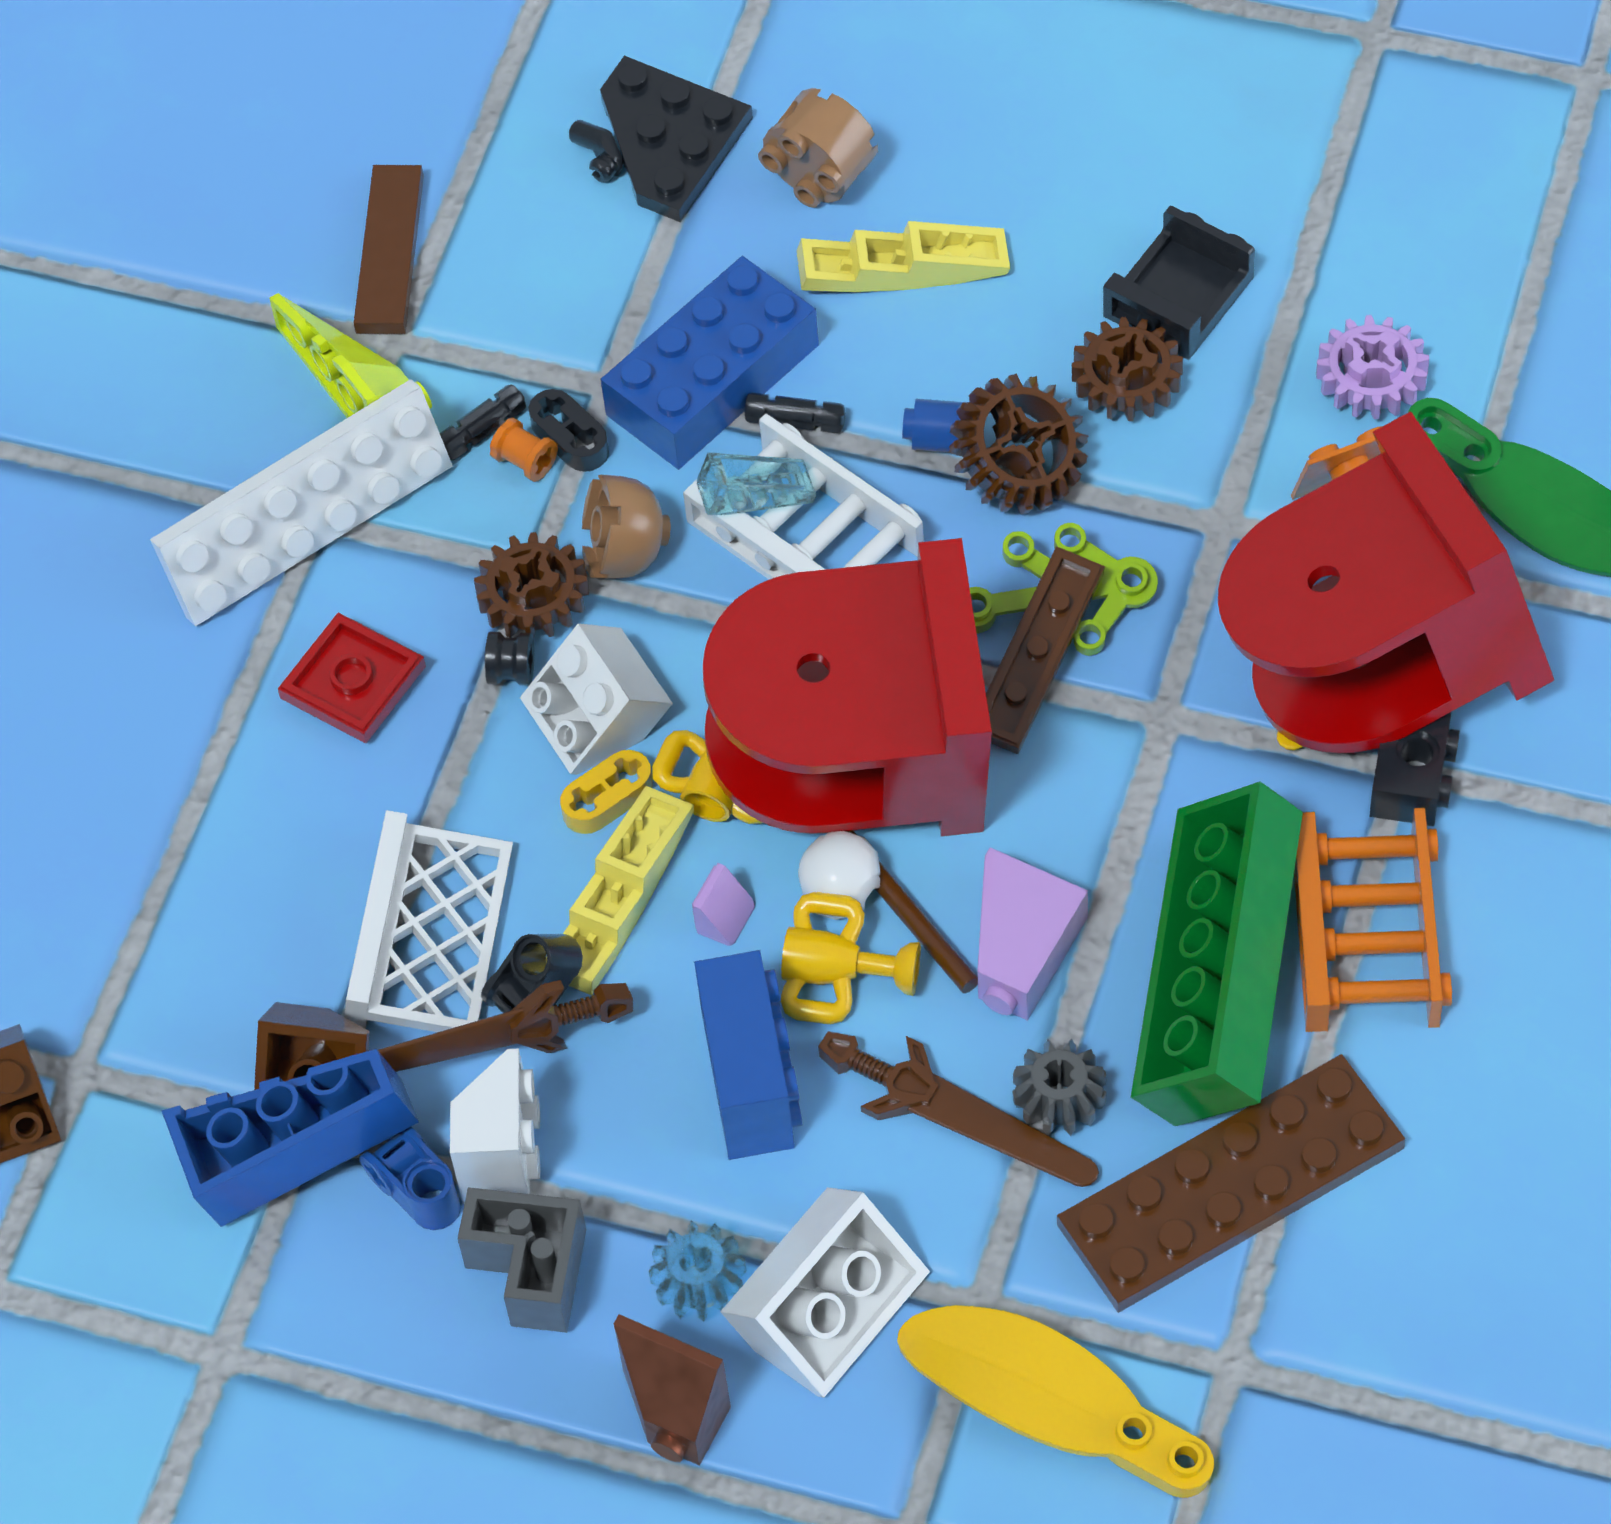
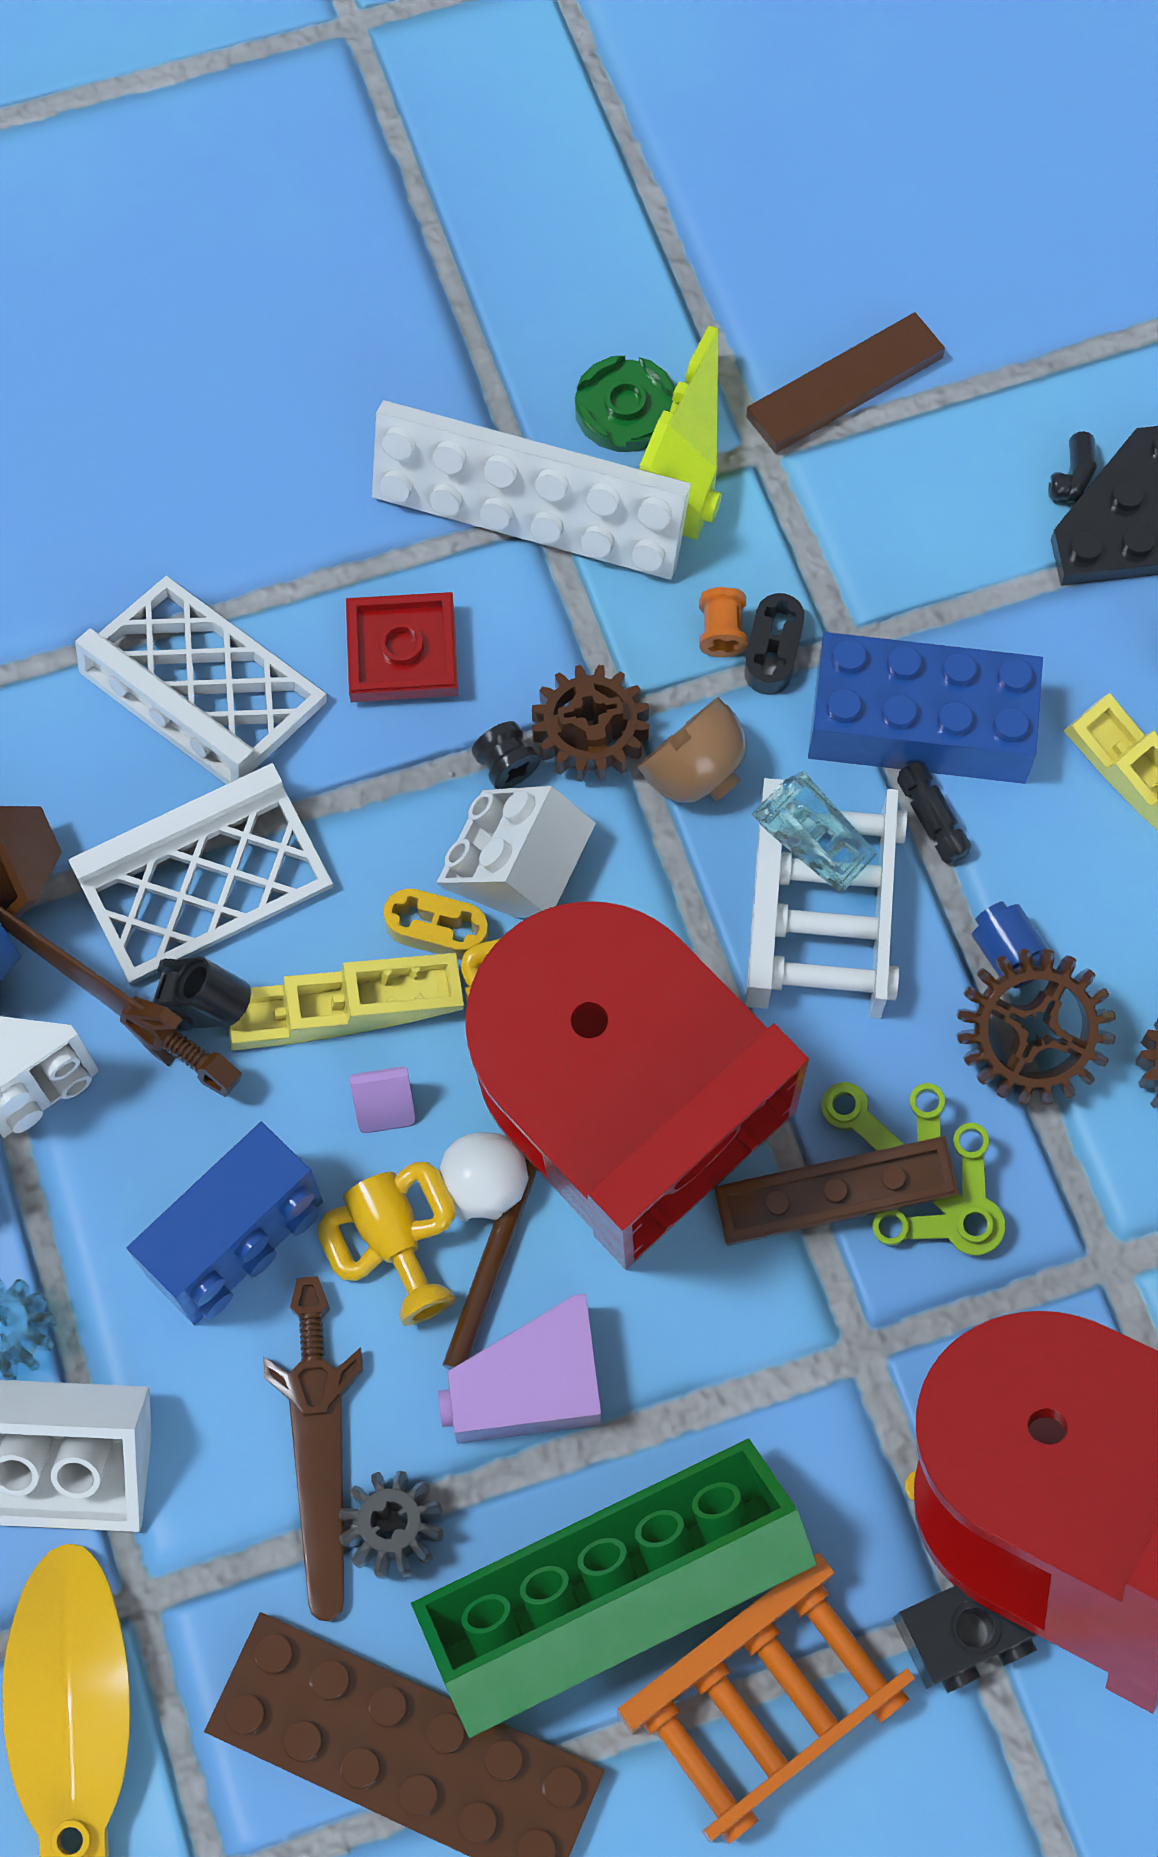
camera: 50 degrees right, 10 degrees up
black axle [440,384,526,460] -> none
none -> white fence [75,576,327,784]
none -> green tile [575,355,675,452]

